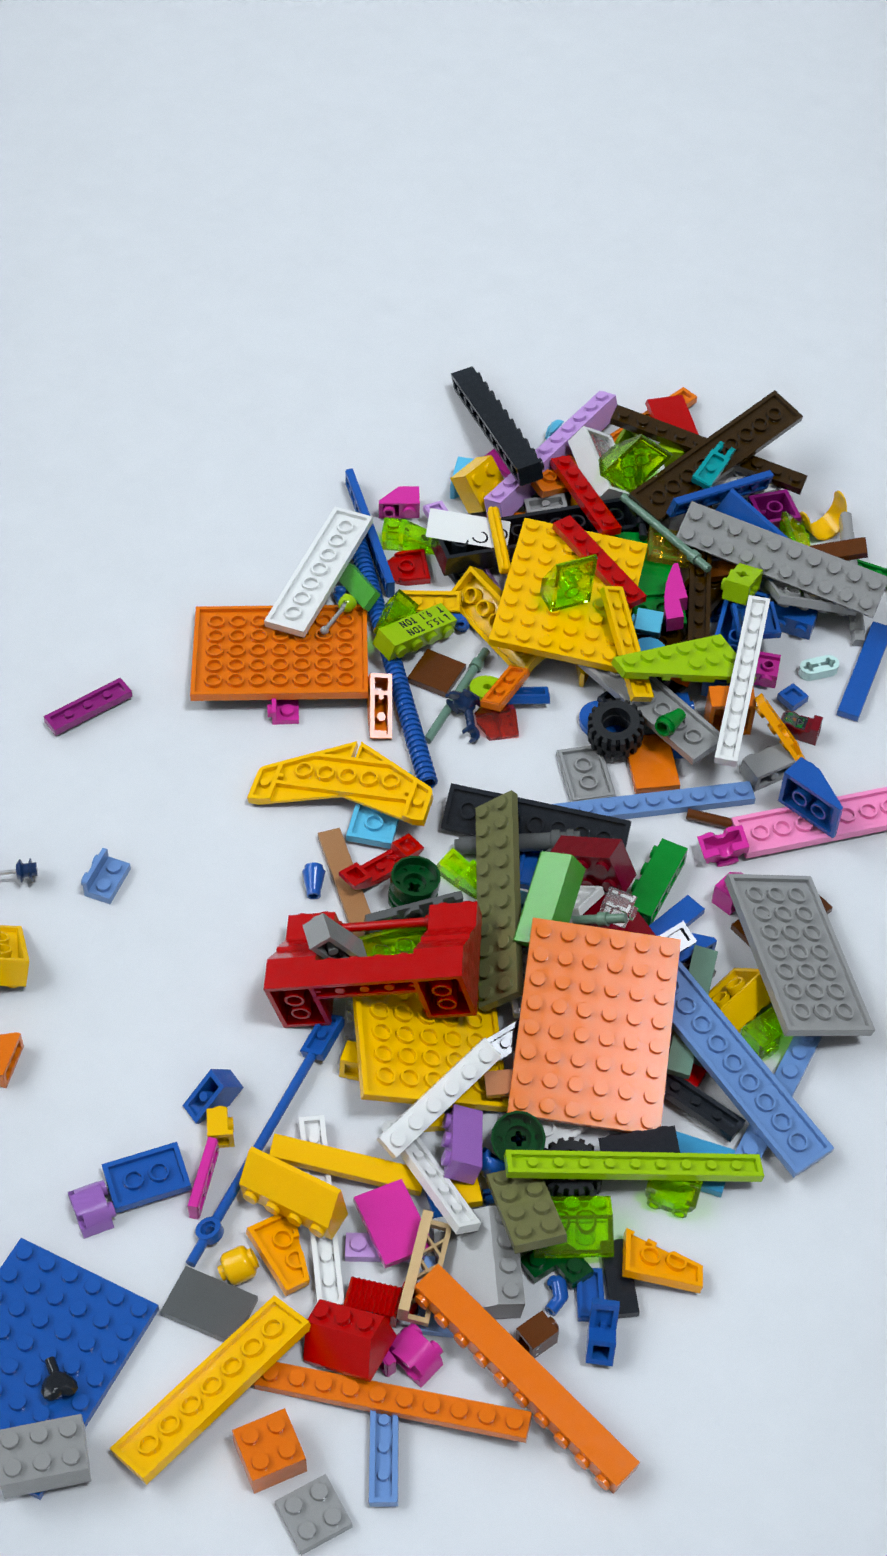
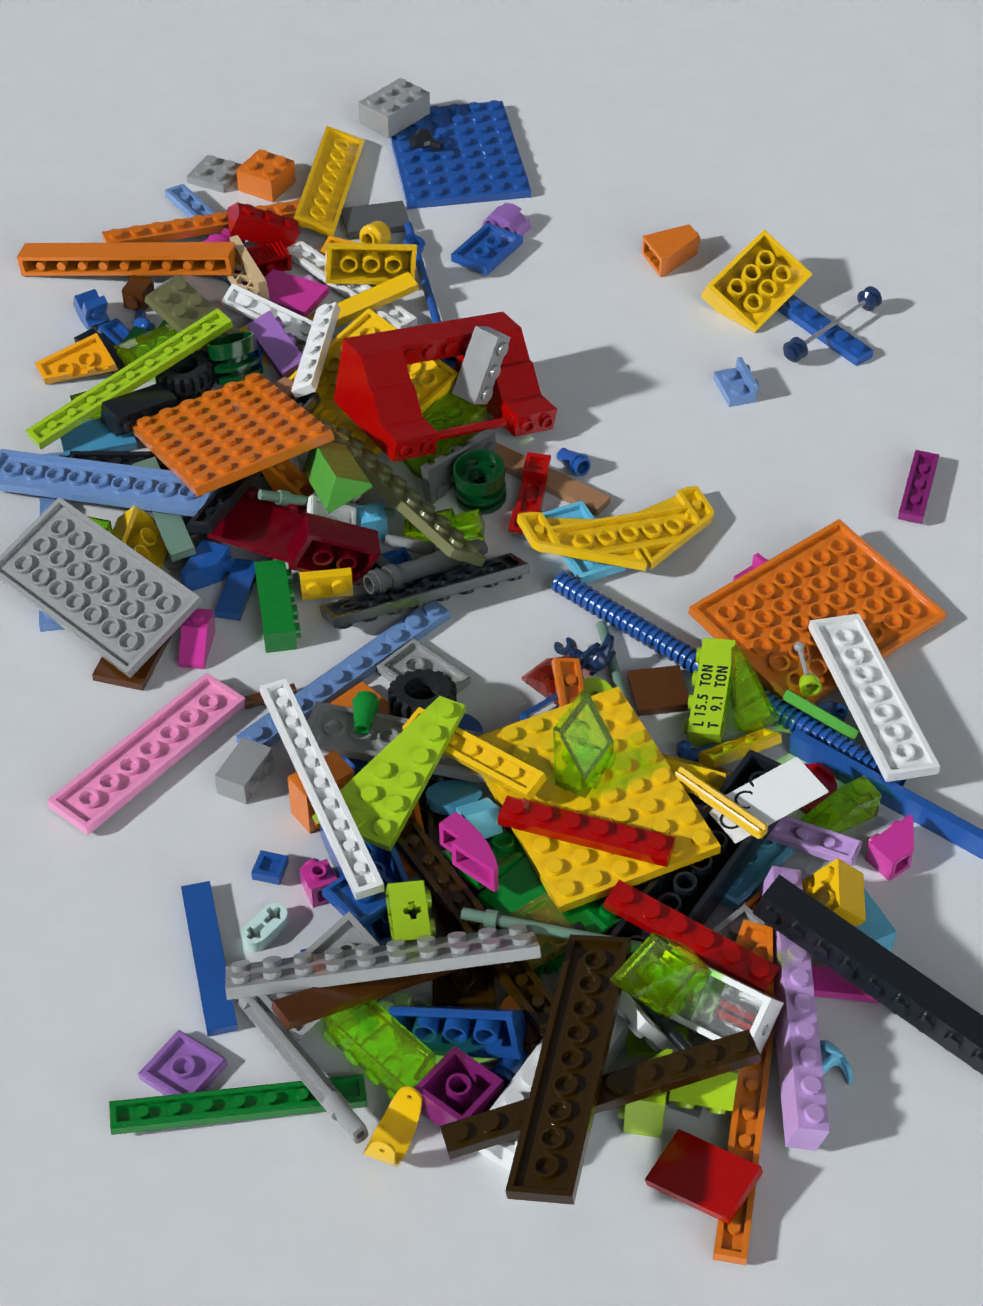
camera: 145 degrees right, 5 degrees down
blue slope [182,1069,244,1124] -> none
dark pink tile [188,1137,219,1220] -> none
yellow brick [207,1106,235,1148] -> none
slope [367,673,392,740] -> none
clear brick [600,886,638,929] -> none
blue tile [667,470,774,517] -> none
teal hinge [691,441,736,489] -> none
dark pink cylinder [697,825,750,867] -> none
light orange wing [755,693,806,761] -> none
blue slope [778,757,843,838] -> none
dark red leg [781,711,823,746] -> none

